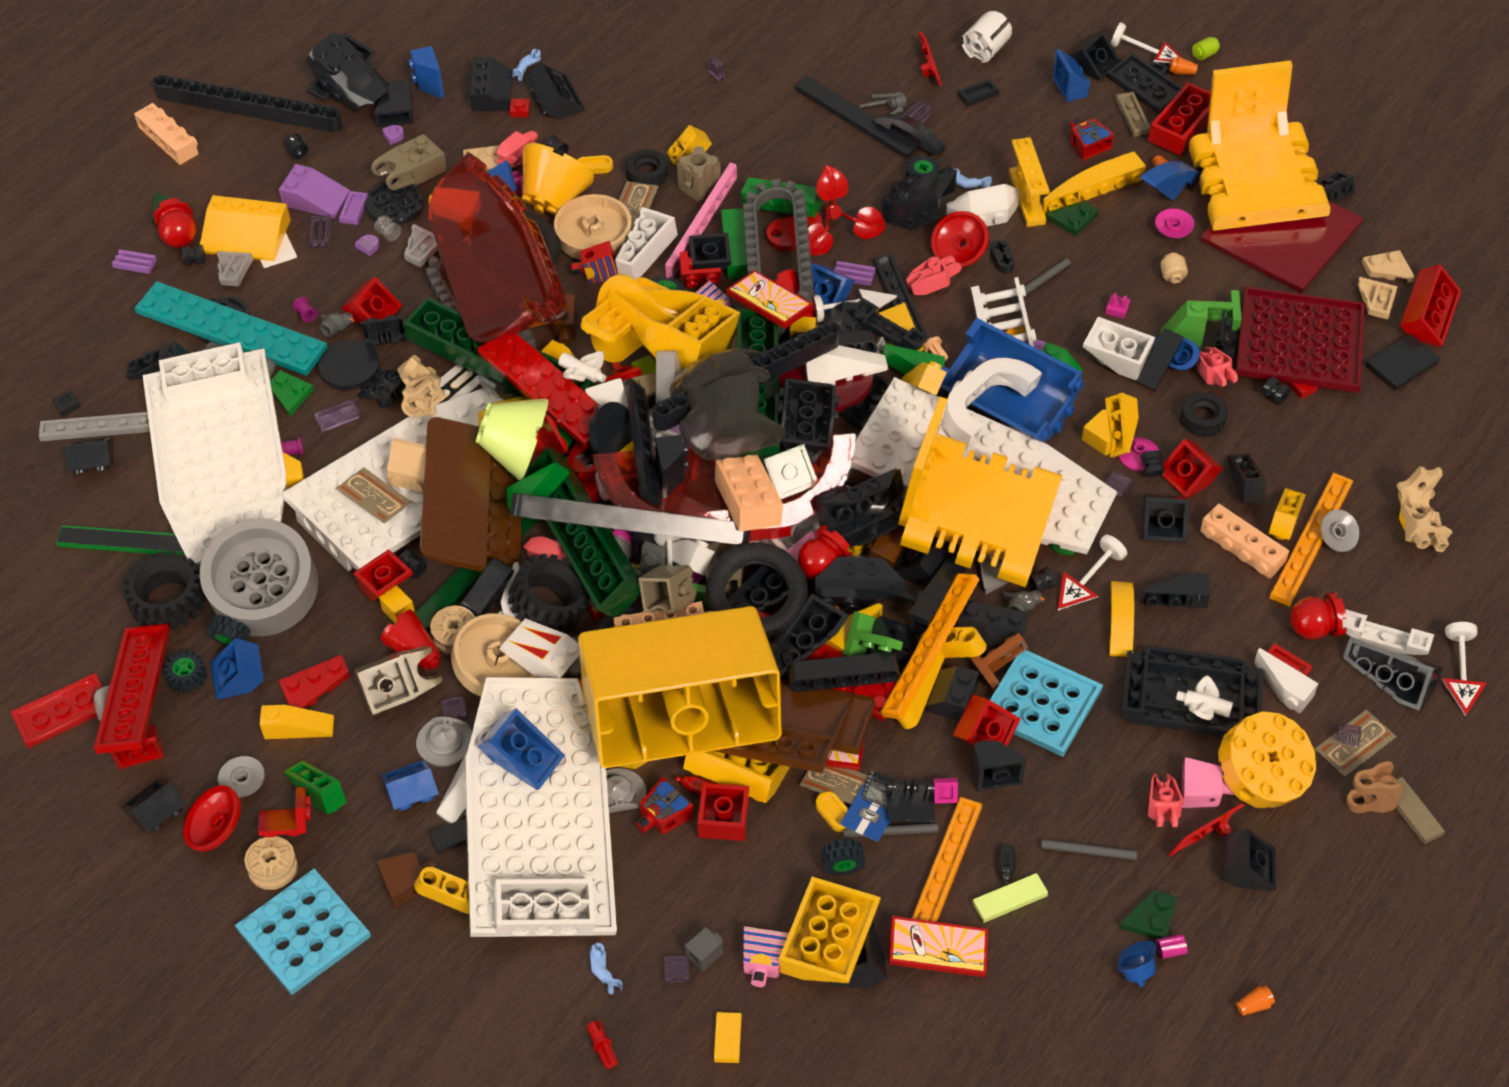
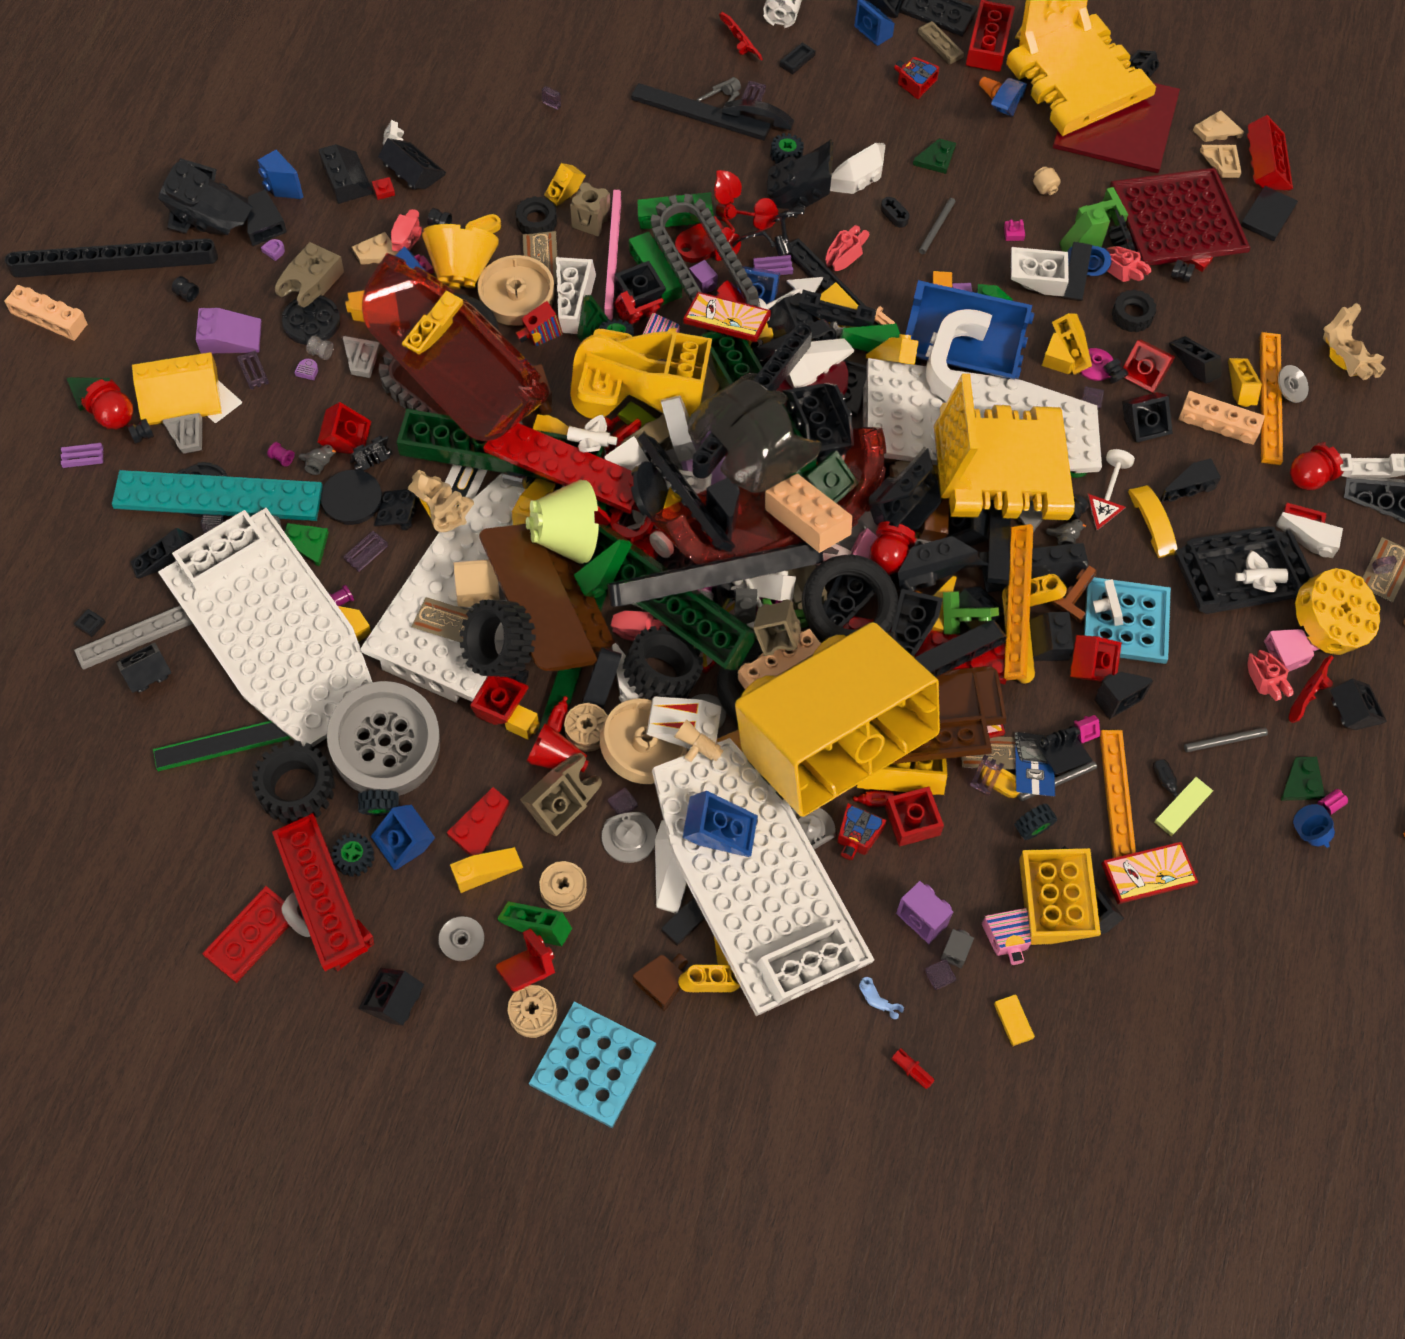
camera: 25 degrees left, 10 degrees up
red dish [183,785,241,852] -> none
medium lavender tile [339,191,368,225] -> none
slope [381,759,439,811] -> none
light blue arm [512,49,541,81] -> none
red dish [931,211,989,268] -> none
light blue arm [955,169,992,188] -> none
white fence [971,277,1037,347] -> none
yellow fence [1009,137,1050,227] -> none
yellow slope [1042,151,1146,214] -> none
dark pink dish [1155,209,1194,238] -> none
none -> white tile [383,120,404,145]
none -> yellow slope [402,291,463,354]
none -> black tyre [460,599,536,677]
none -> tan wheel [539,861,587,912]
none -> red piece [547,696,568,733]
none -> dark green wing [577,295,609,342]
none -> tan piece [674,719,724,762]
none -> medium lavender brick [689,260,718,293]
none -> black plant [732,205,805,256]
none -> medium lavender brick [896,881,953,944]
none -> tile [970,755,1004,795]
none -> white tile [1093,579,1123,626]

